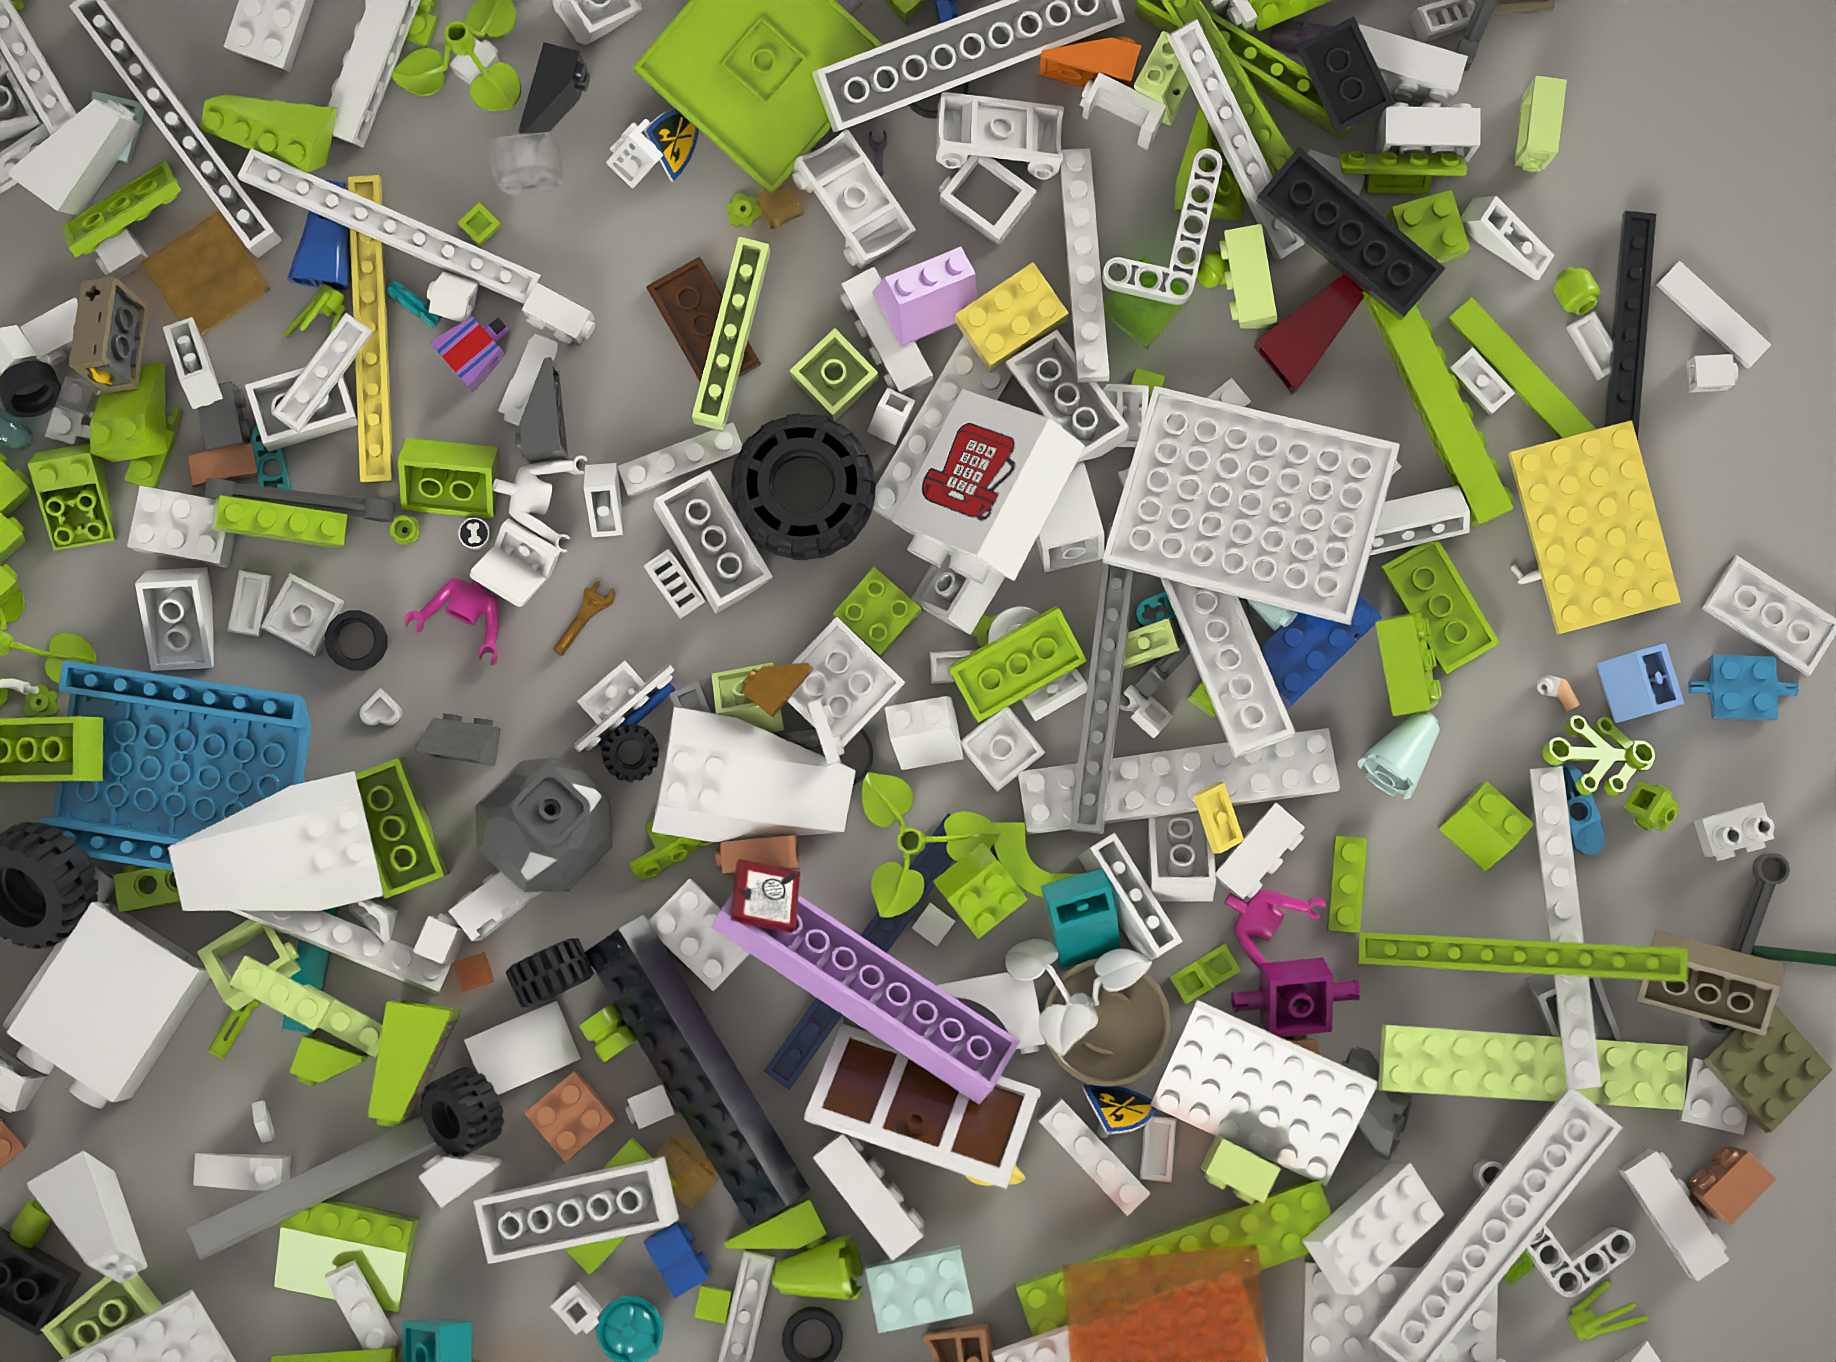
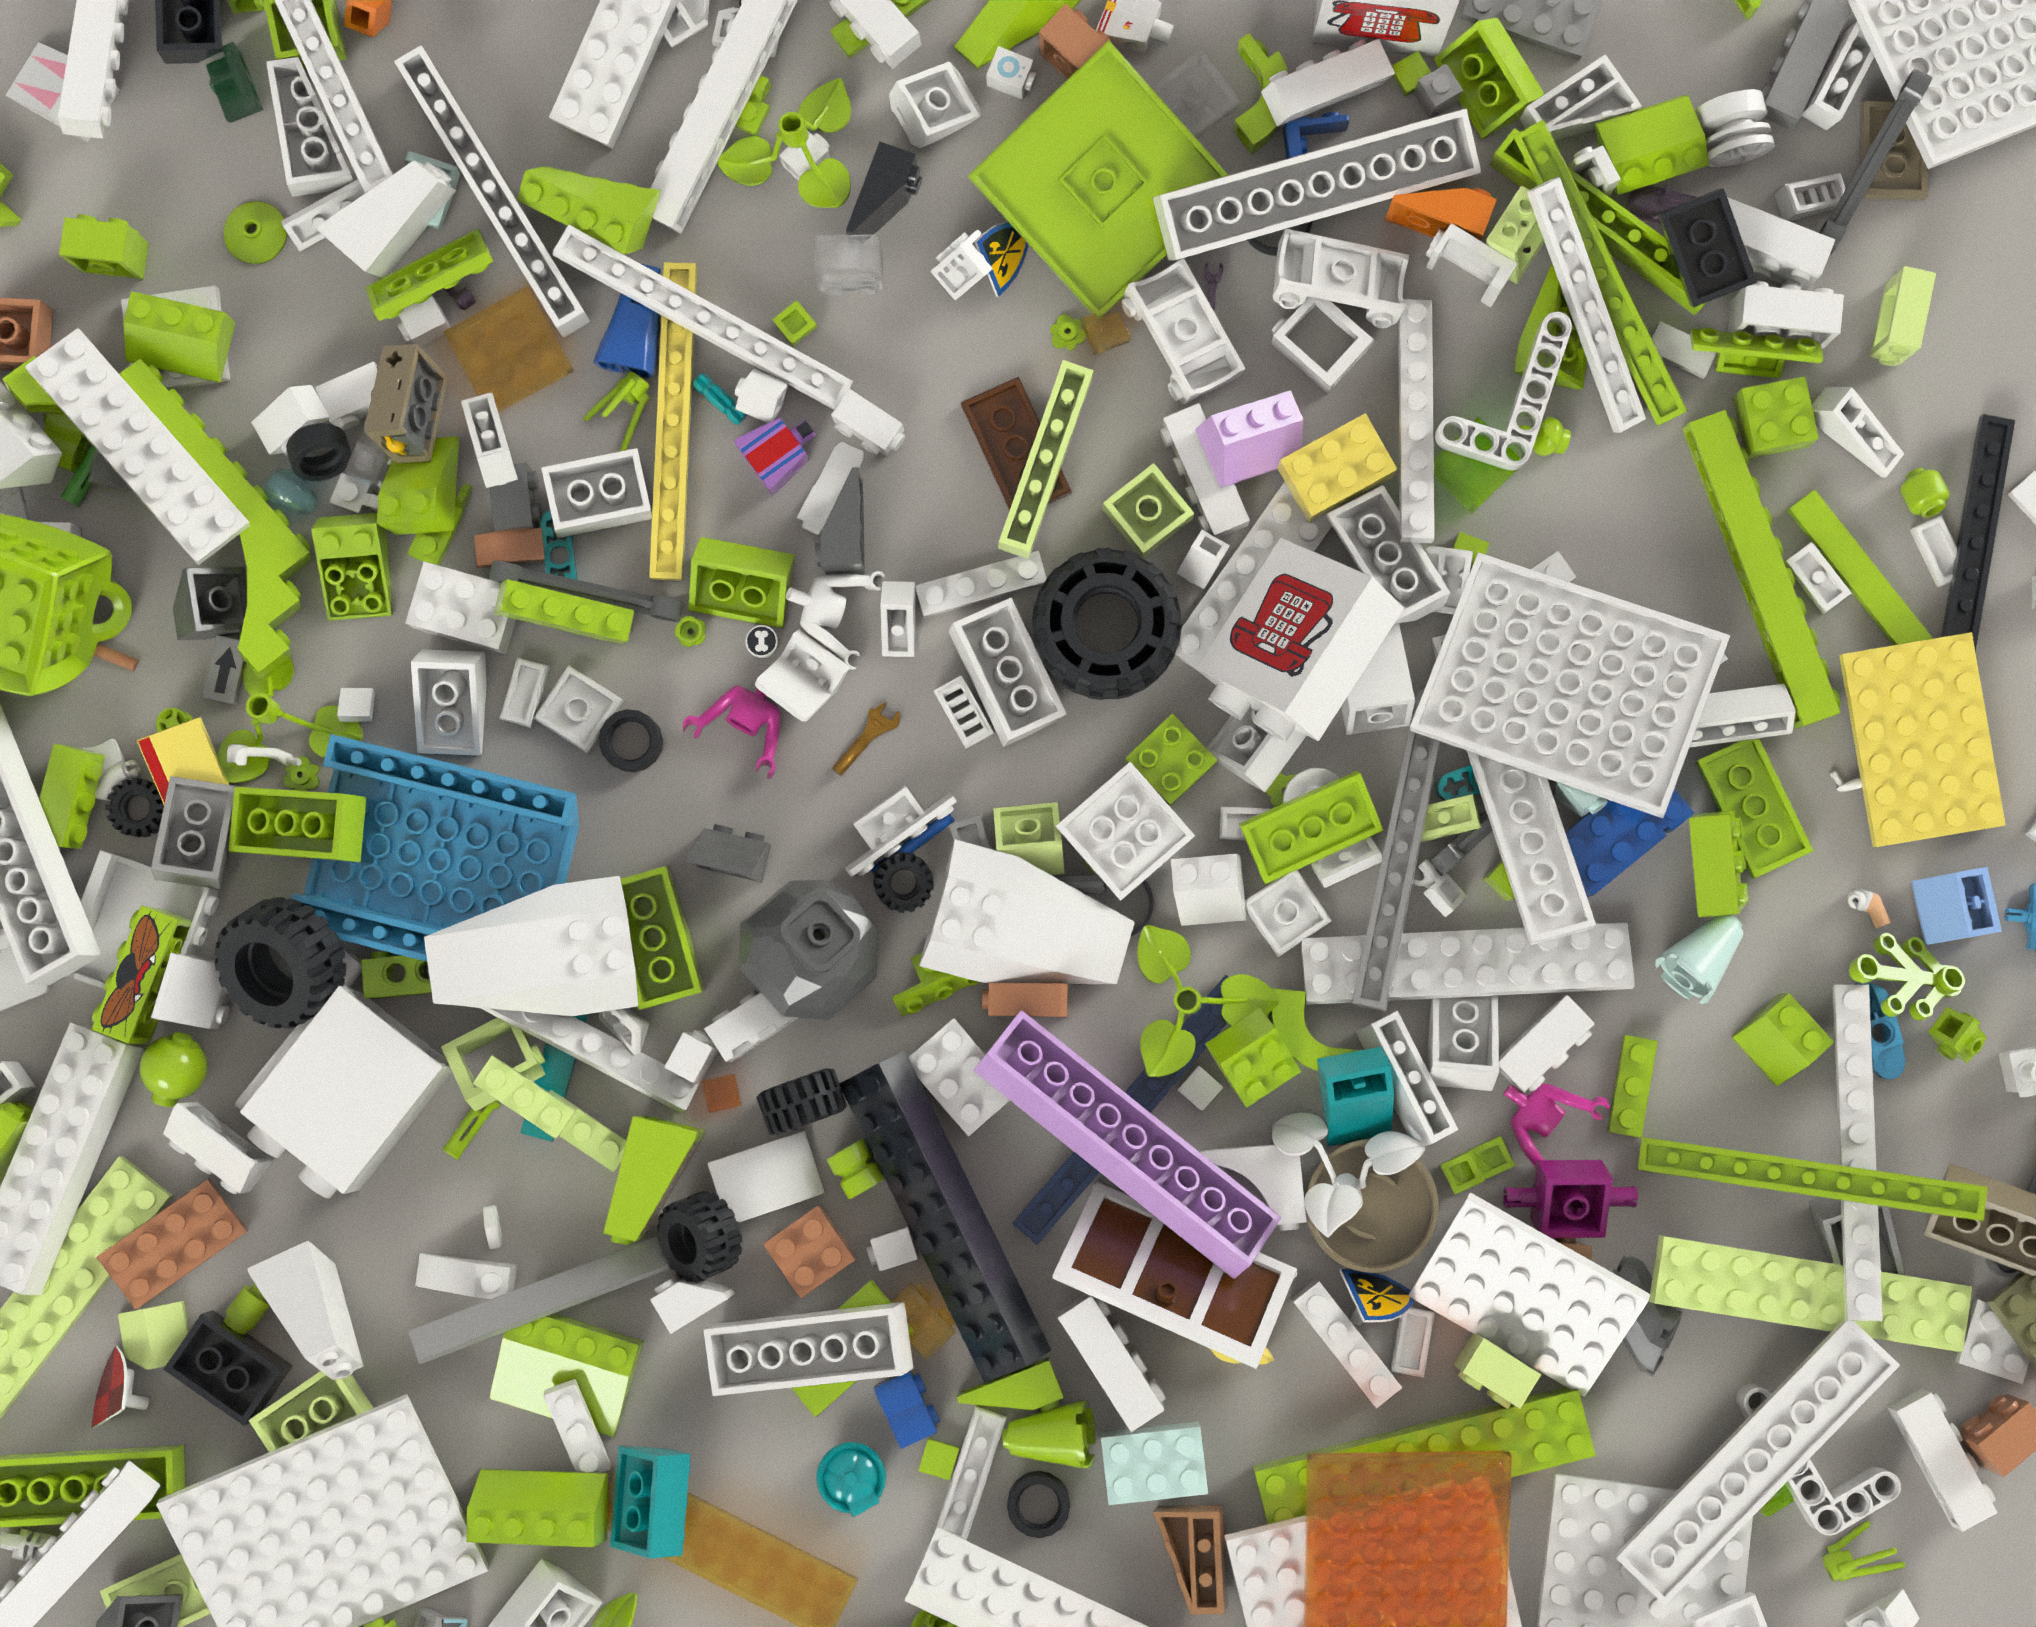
camera: 10 degrees right, 0 degrees up
white tile [272,313,373,433] -> none
lime slope [289,1035,369,1086] -> none
white tile [359,688,403,726] -> none
white window [550,1281,603,1335] -> none
tile [730,859,801,933] -> none
pearl gold slope [742,663,814,718] -> none
white plate [808,700,845,766] -> none
light yellow plate [1193,782,1244,854] -> none
yellowish green slope [1219,224,1277,329] -> none
dark red slope [1254,274,1365,395] -> none
black brick [1256,147,1445,321] -> none
white brick [1302,1162,1444,1295] -> none
none -> white tile [337,688,375,722]
none -> hand [442,286,476,310]

